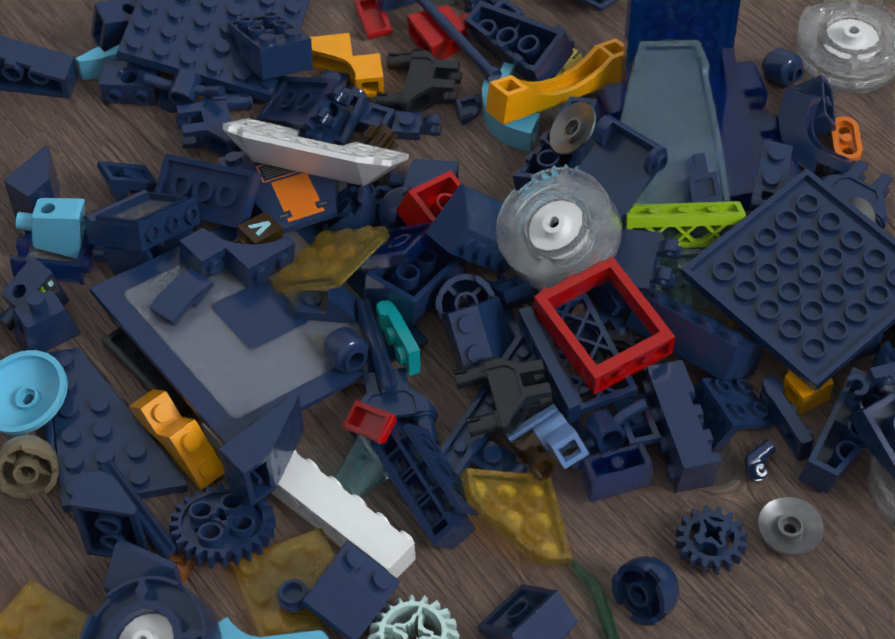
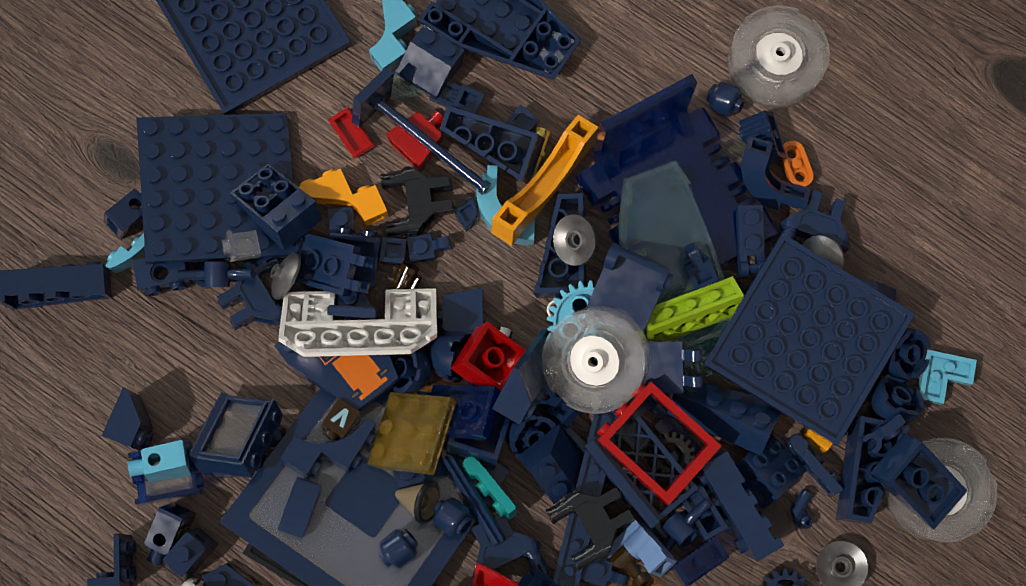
camera: 20 degrees left, 25 degrees up
dark blue slope [96,161,157,202] -> none
dark blue plate [154,153,262,229] -> none
none -> clear bracket [222,230,261,262]
none -> flat silver dish [270,253,301,300]
none -> dark blue tile [327,305,377,318]
none -> dark blue head [379,529,419,569]
none -> dark tan hat [395,481,440,525]

